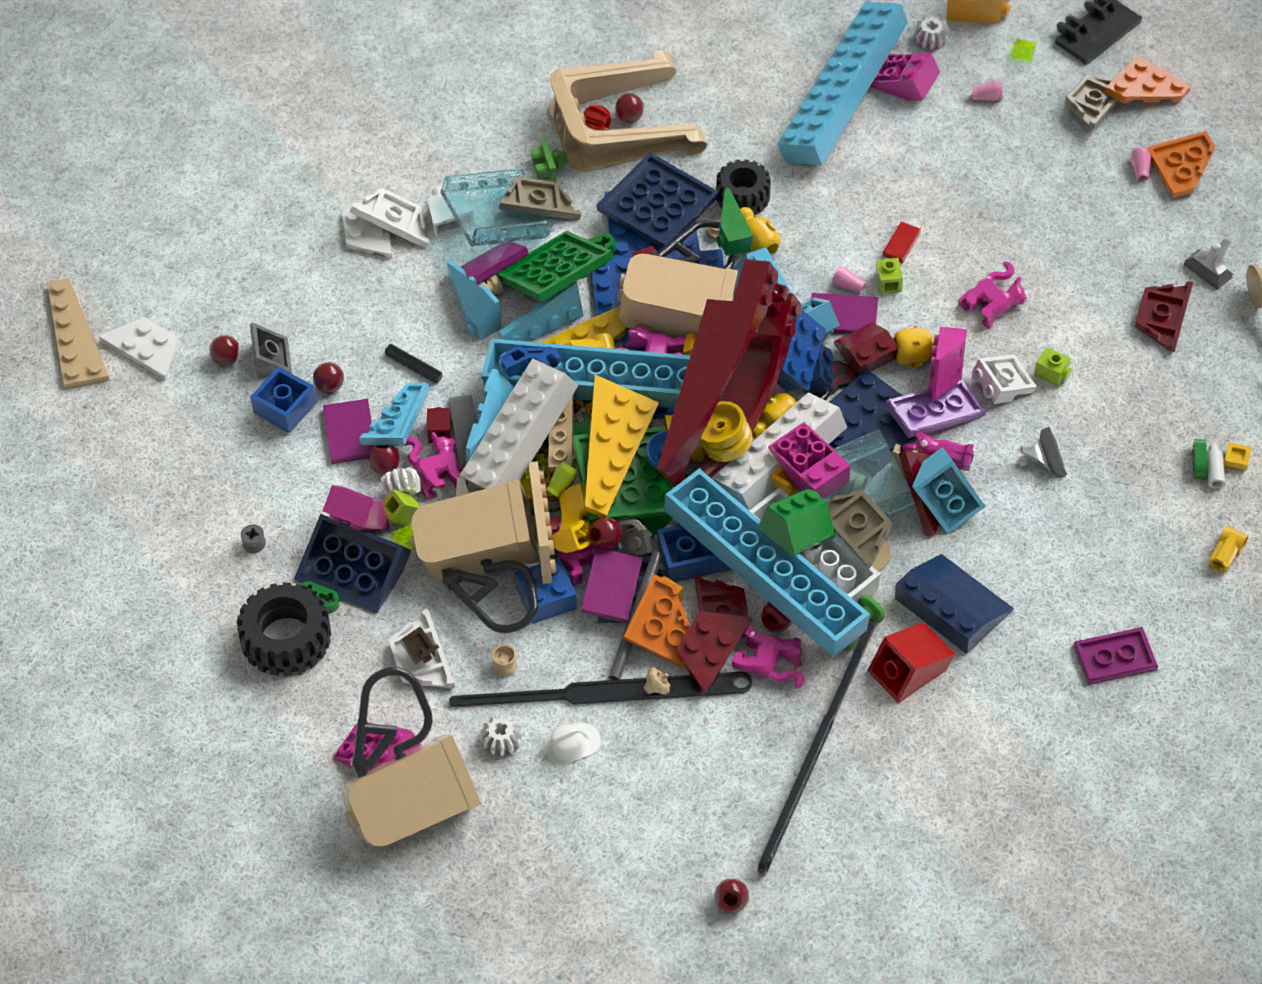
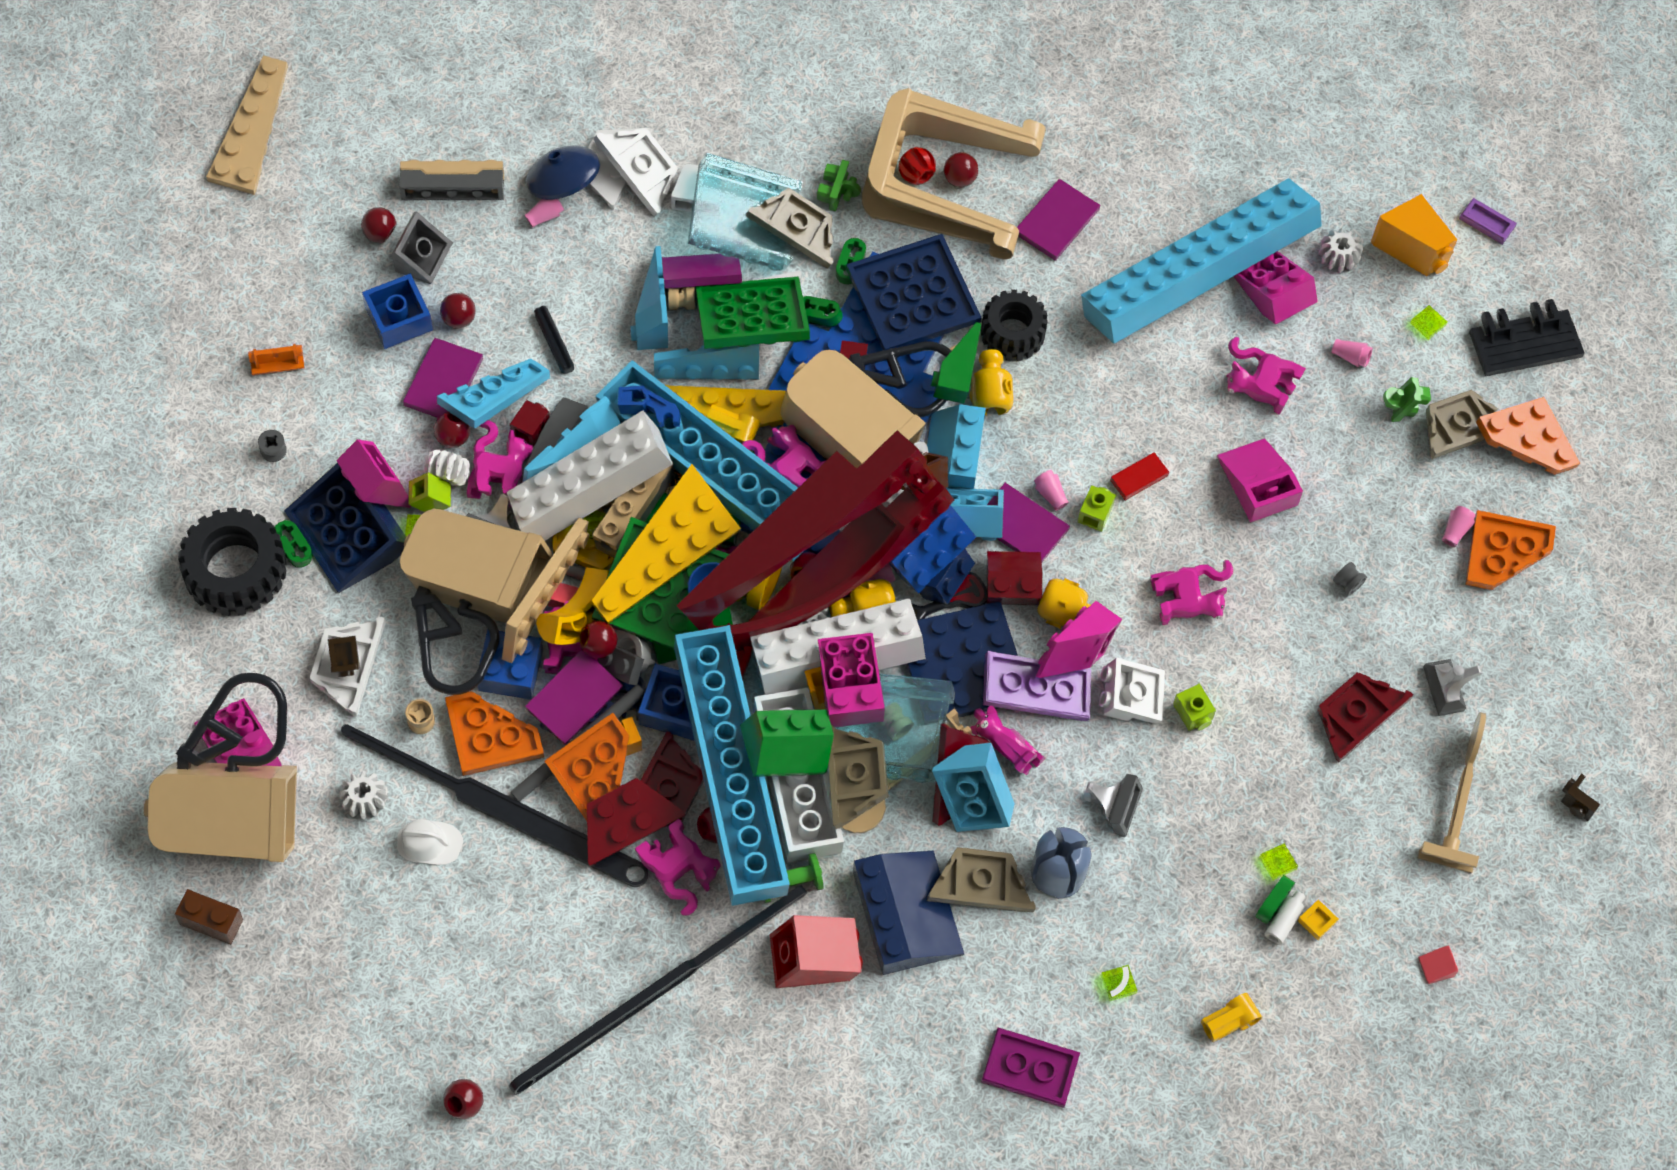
camera: 25 degrees right, 10 degrees up
white wing [99,317,179,380] -> none
lime cone [546,461,578,497] -> none
tan piece [644,667,670,695] -> none
yellow wheel [700,401,753,462] -> none
none -> reddish brown brick [175,889,244,945]
none -> orange hinge [248,344,305,375]
none -> dark grey piece [399,160,504,200]
none -> orange plate [445,691,544,776]
none -> bright pink cone [524,199,564,228]
none -> dark blue dish [526,145,600,200]
none -> green beam [836,238,866,285]
none -> dark tan wing [927,847,1036,912]
none -> magenta tile [1017,178,1101,261]
none -> sand blue cylinder [1030,827,1092,899]
none -> clear neon green tile [1101,965,1138,1001]
none -> dark pink slope [1217,438,1303,523]
none -> dark pink animal [1226,337,1306,415]
none -> clear neon green tile [1259,843,1298,881]
none -> dark grey wheel [1333,562,1367,596]
none -> bright green hips [1383,377,1431,422]

